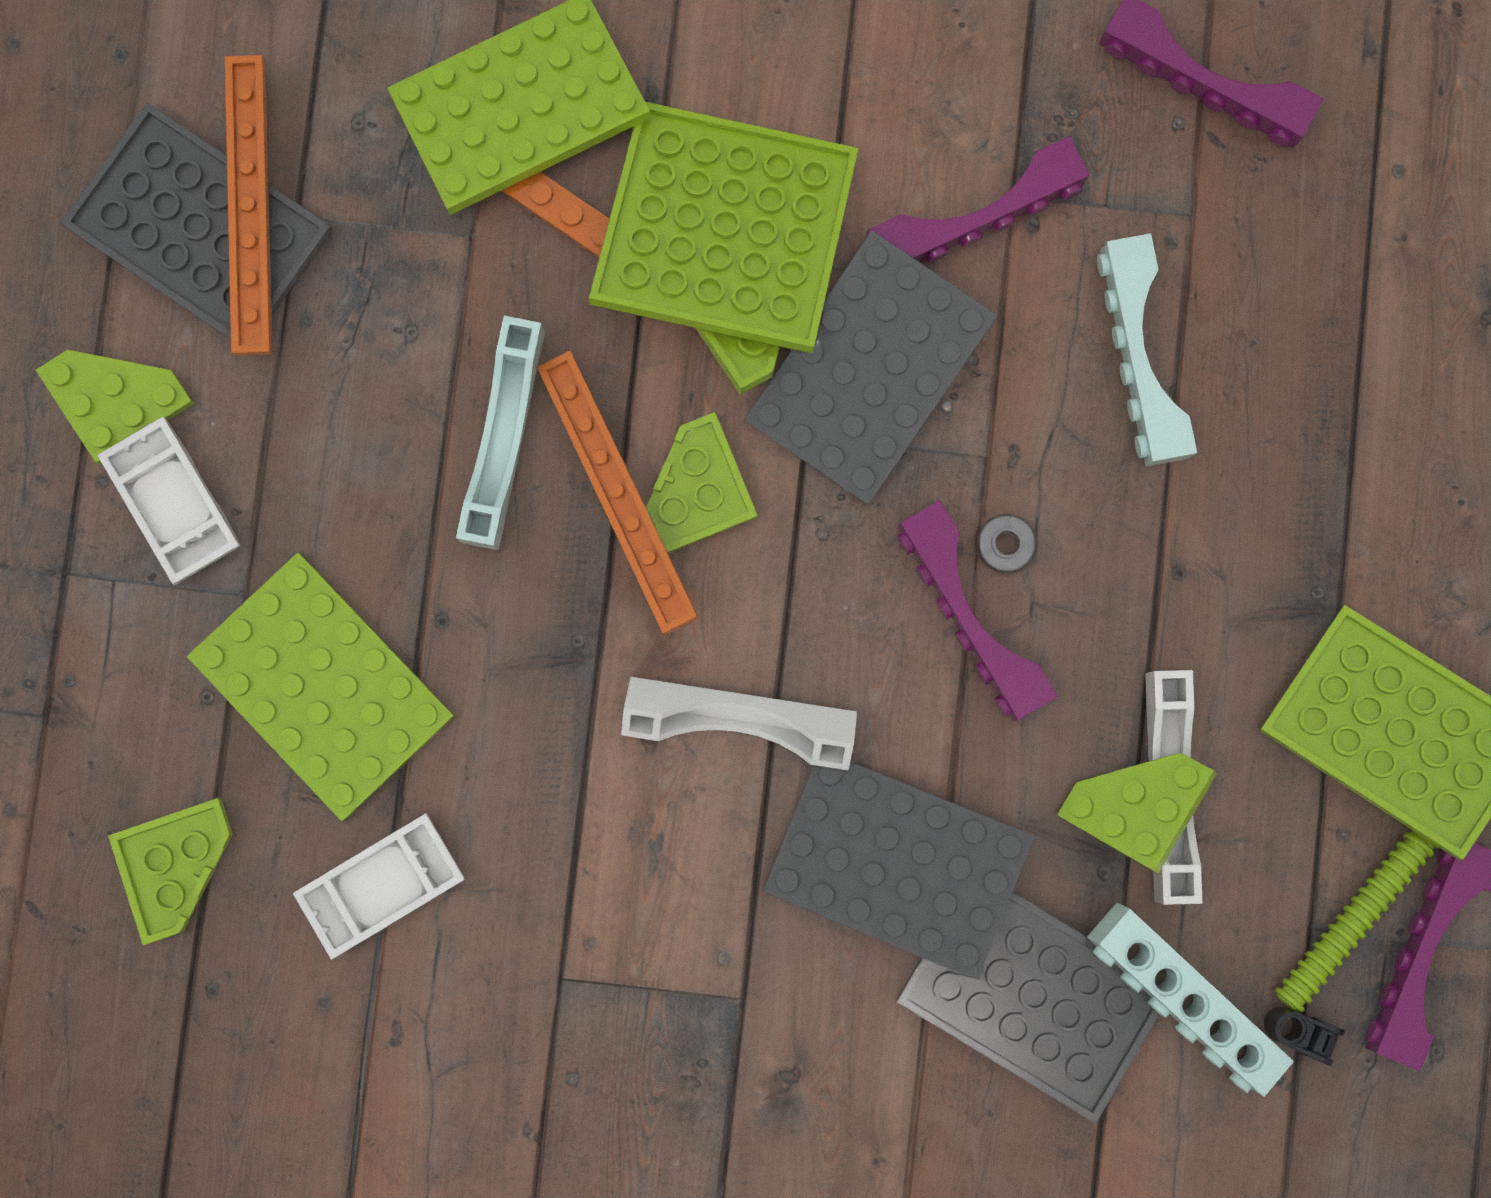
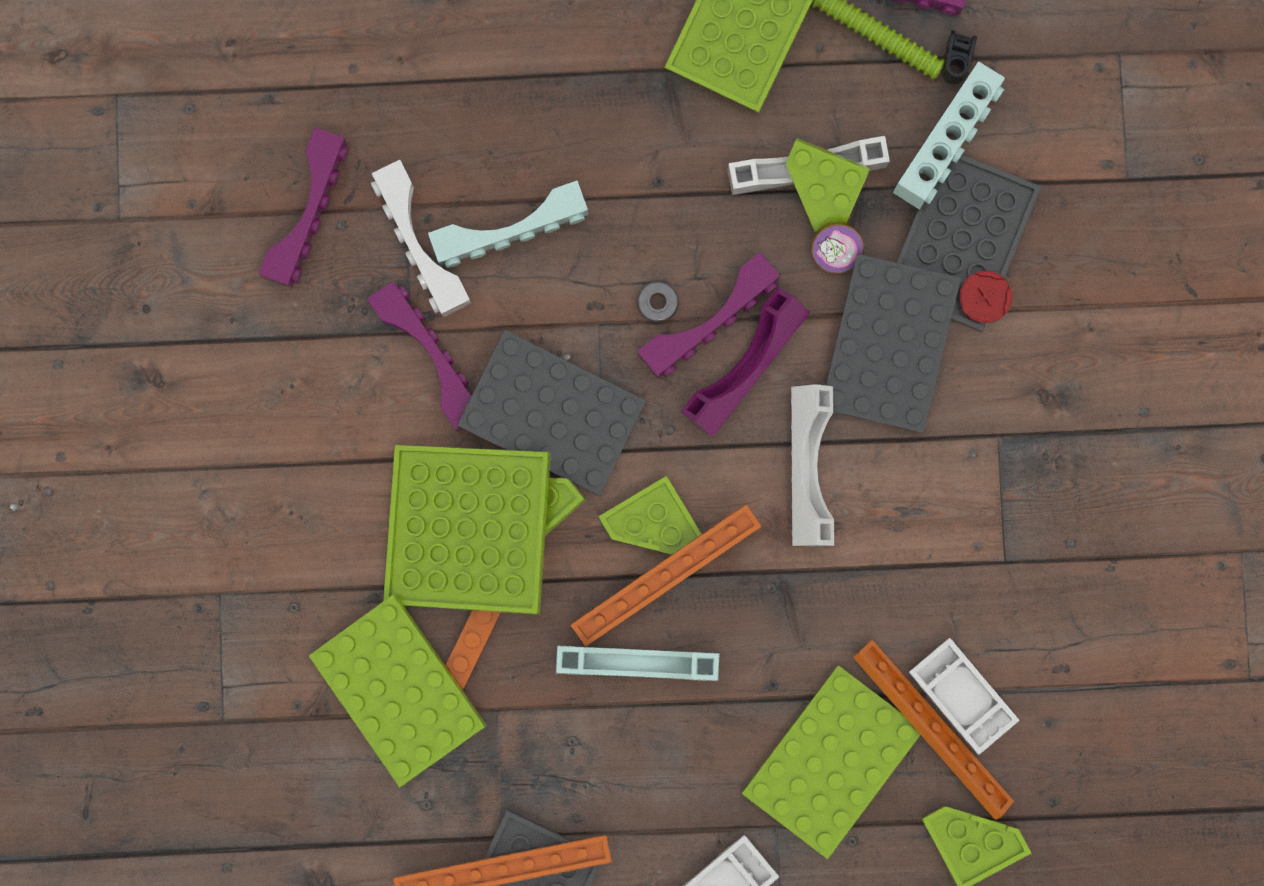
camera: 95 degrees left, 0 degrees up
none -> white arch [371,160,472,317]
none -> magenta arch [680,288,810,437]
none -> tile [811,221,864,274]
none -> orange plate [853,640,1014,820]
none -> red tile [959,271,1012,324]

